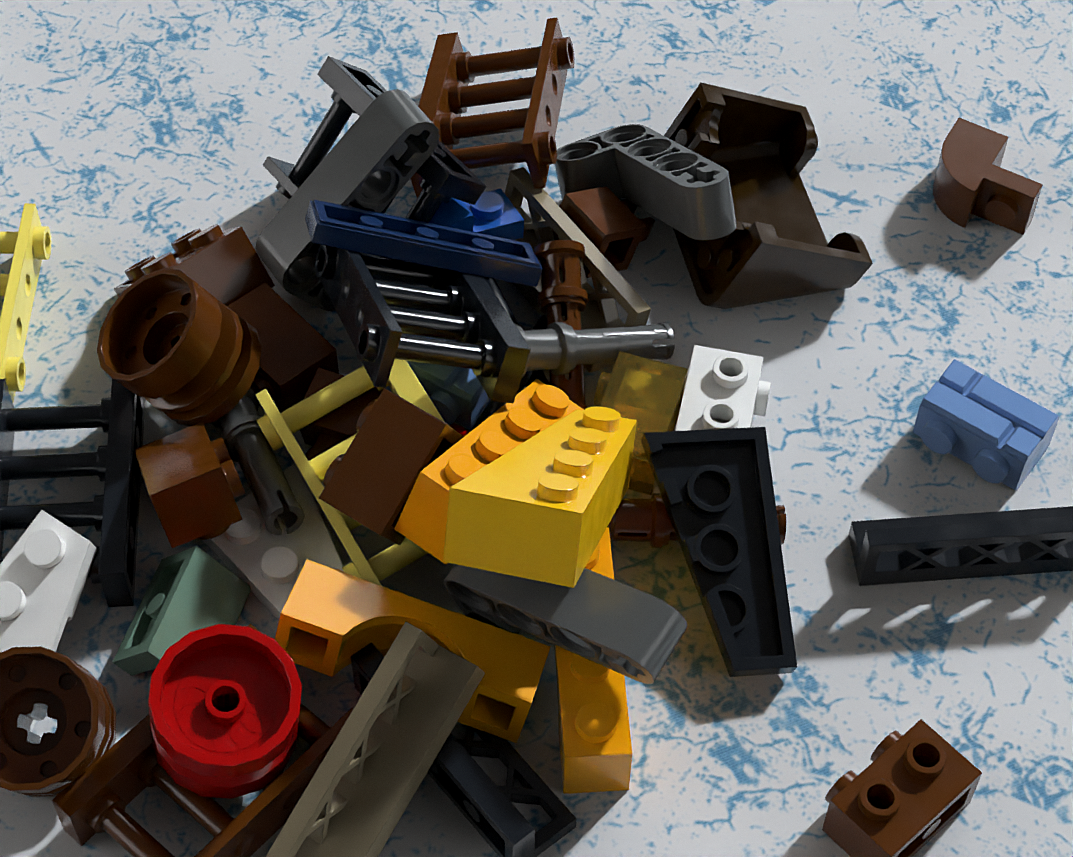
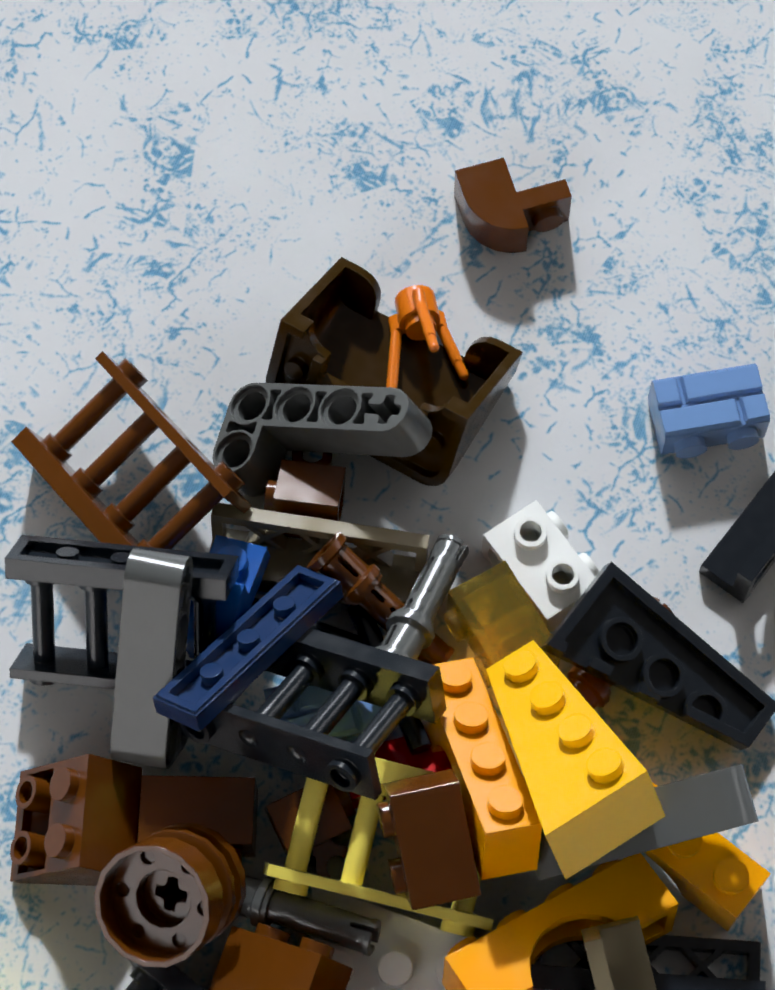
camera: 45 degrees left, 15 degrees up
none -> orange plant [386,285,469,389]

